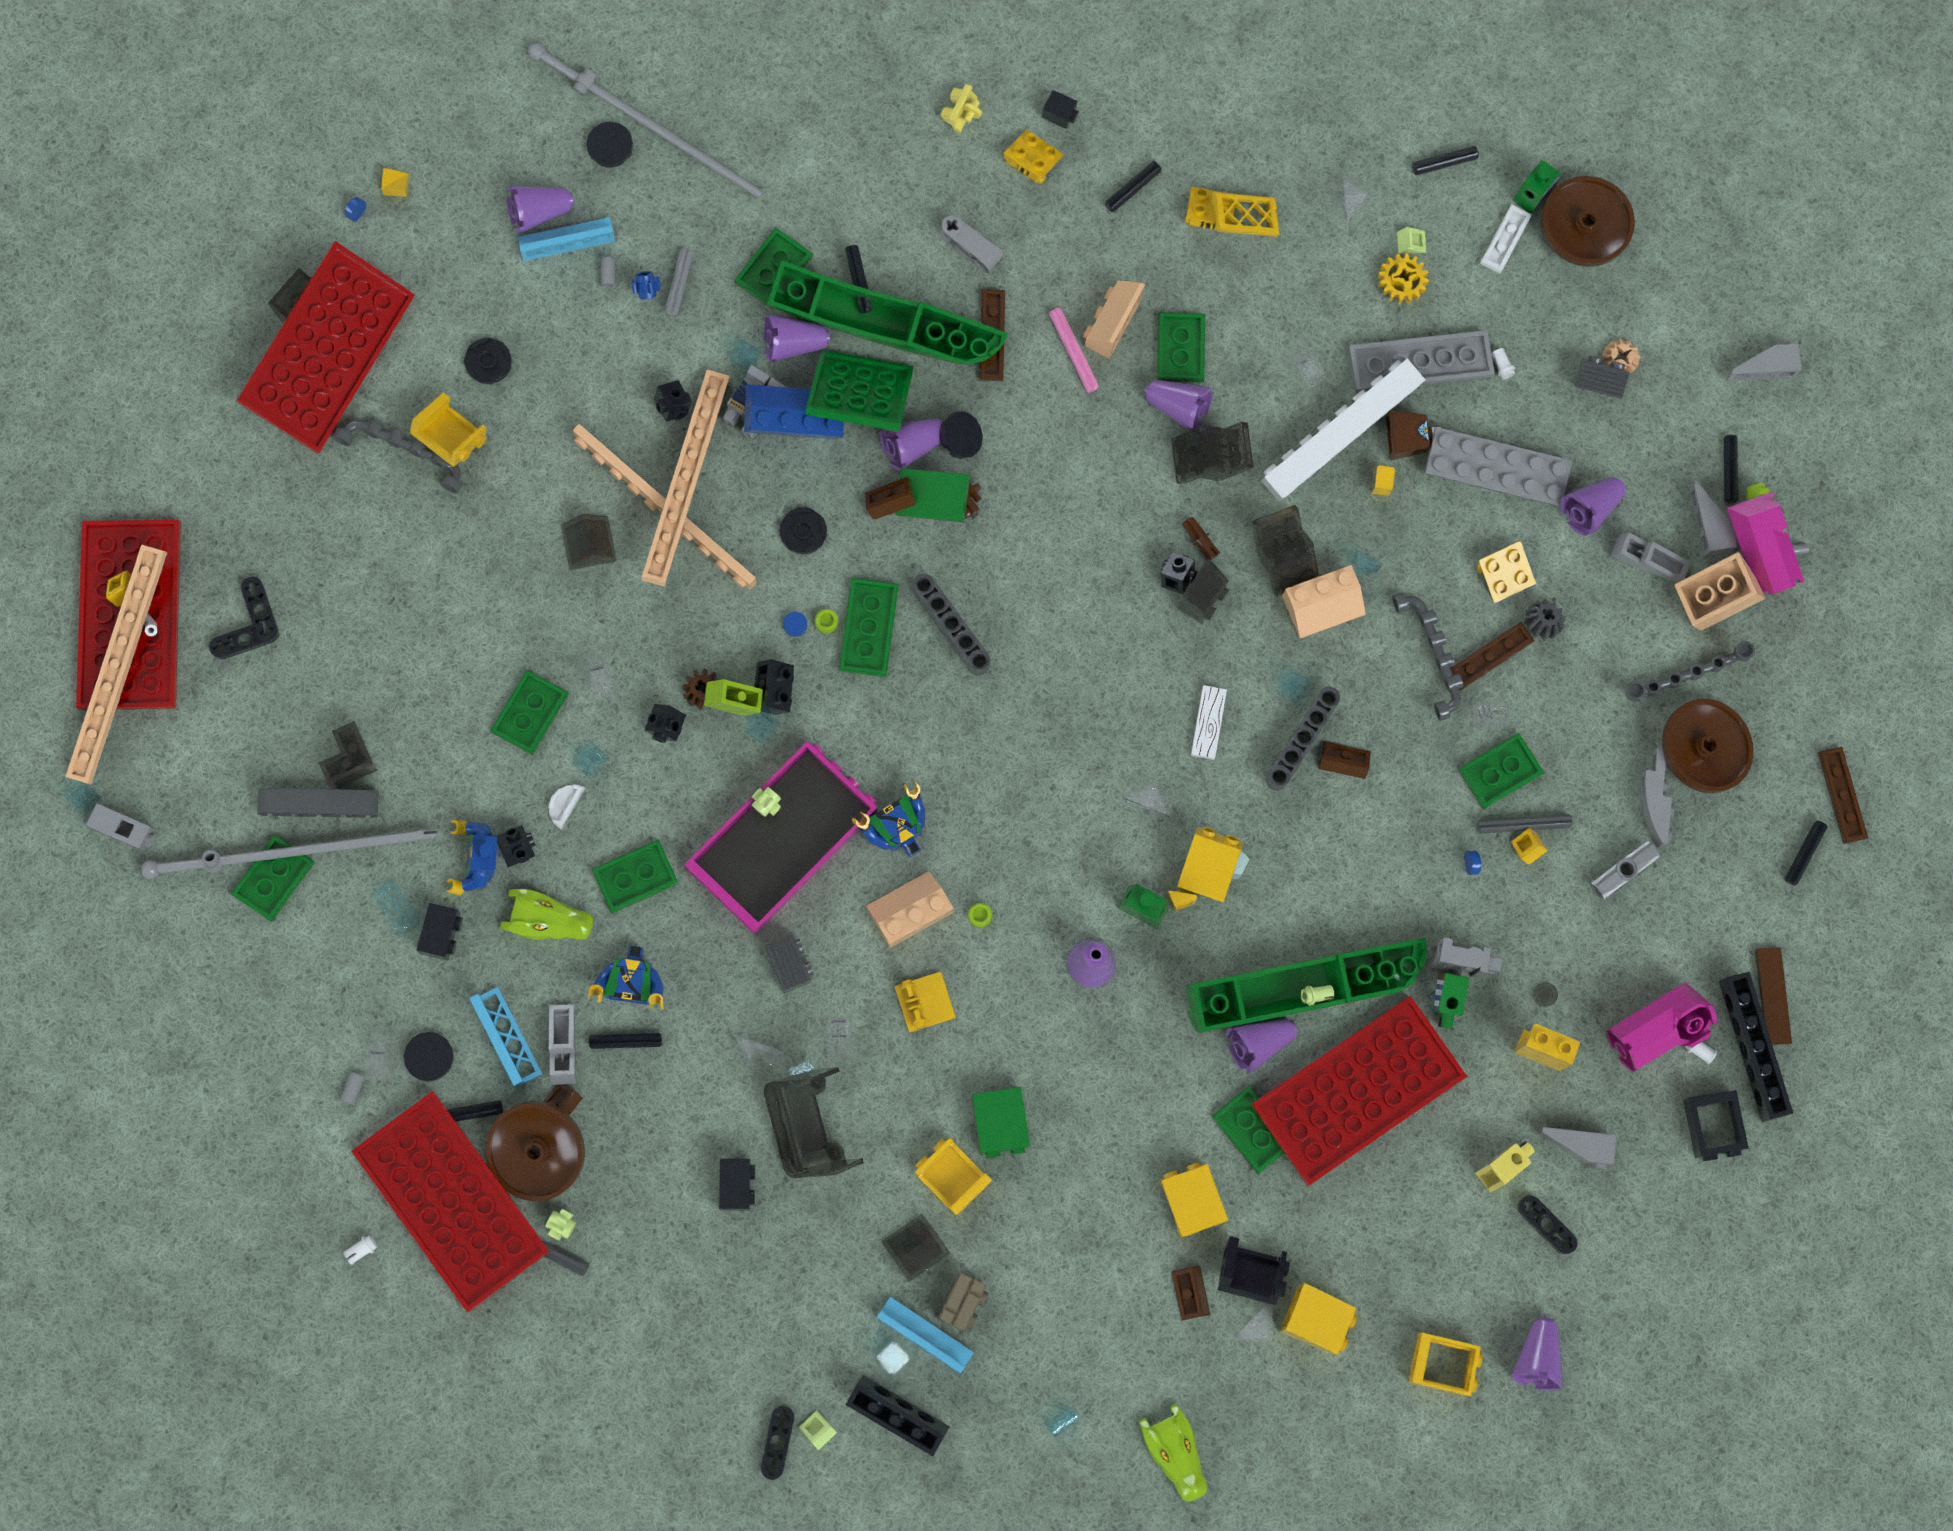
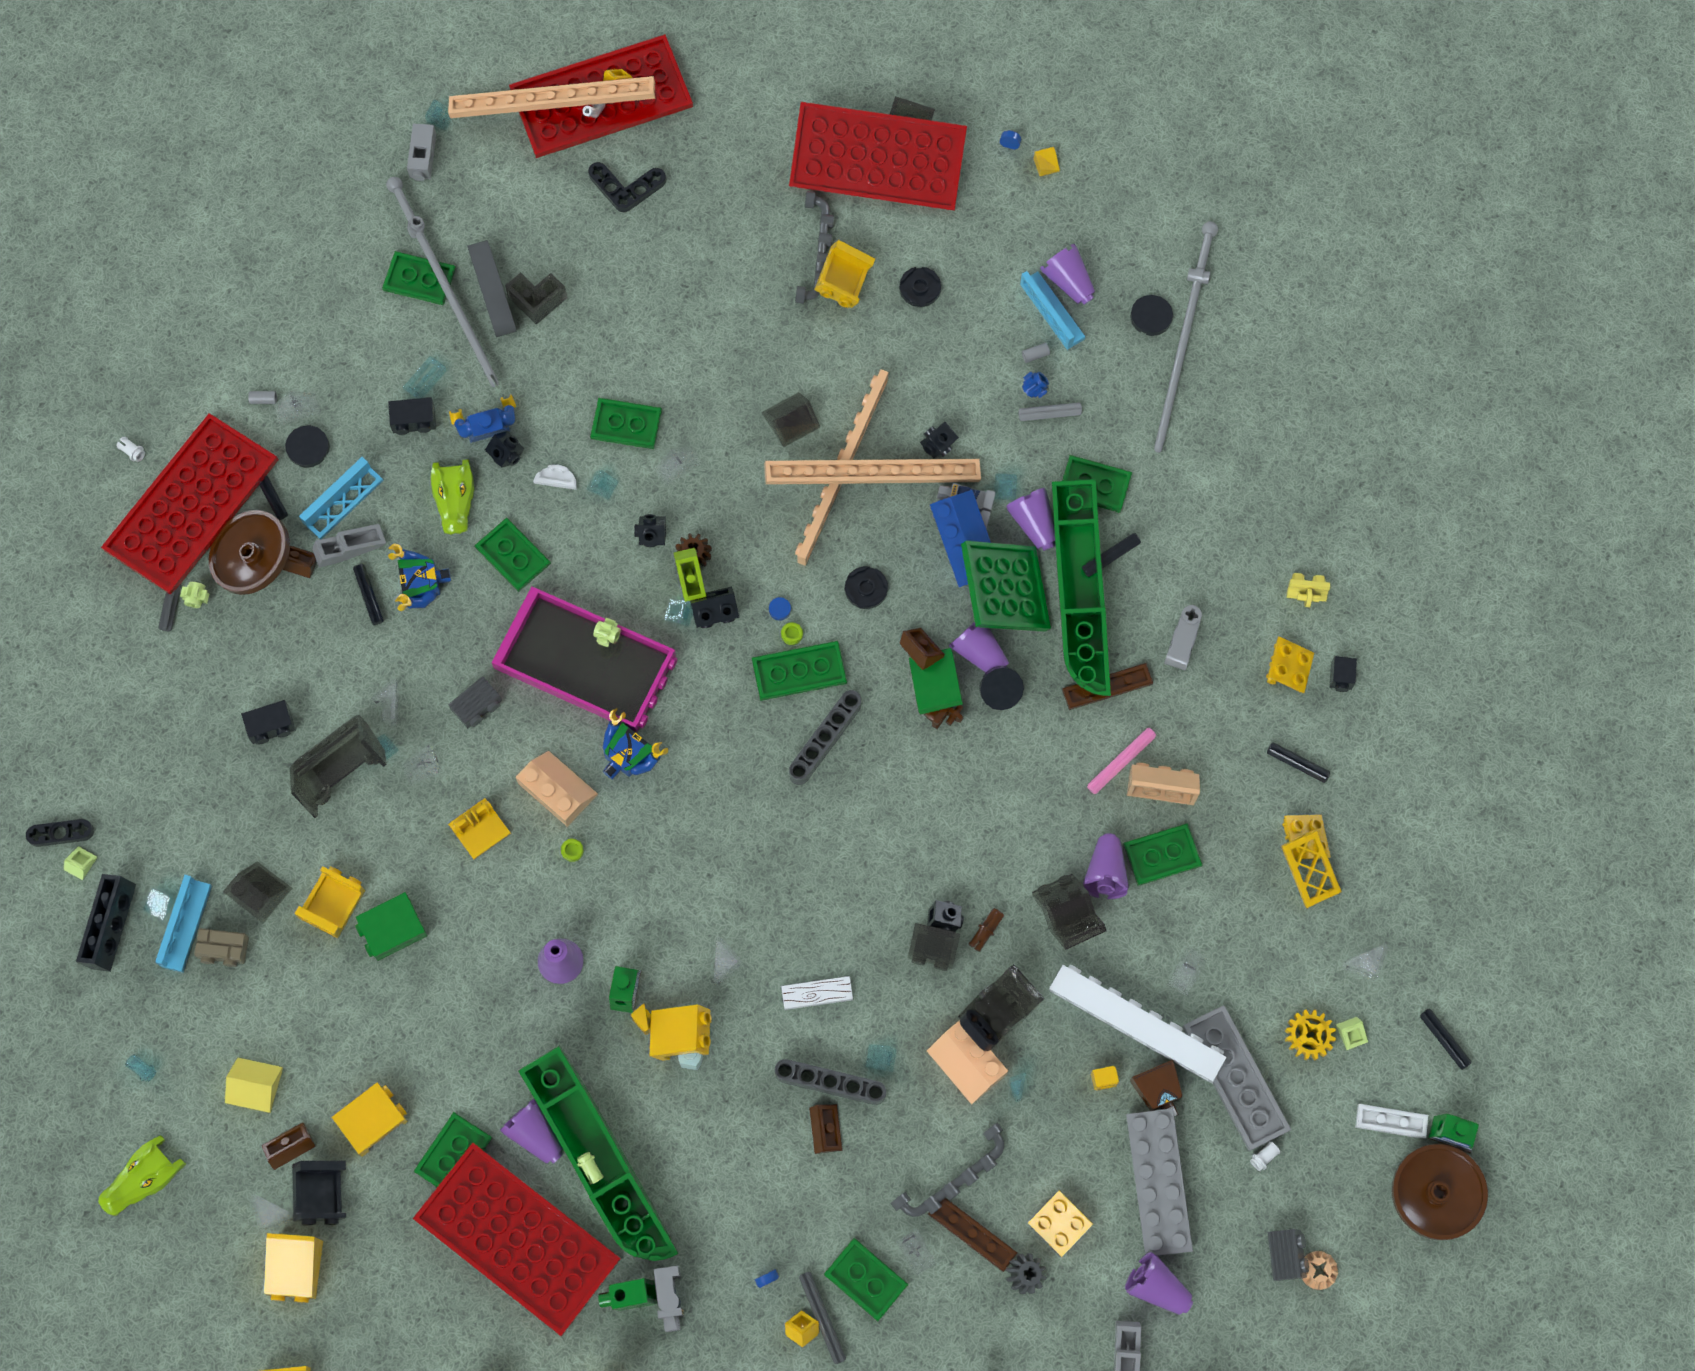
camera: 80 degrees right, 5 degrees down
none -> light yellow slope [225,1058,283,1113]
none -> black beam [960,1010,999,1051]

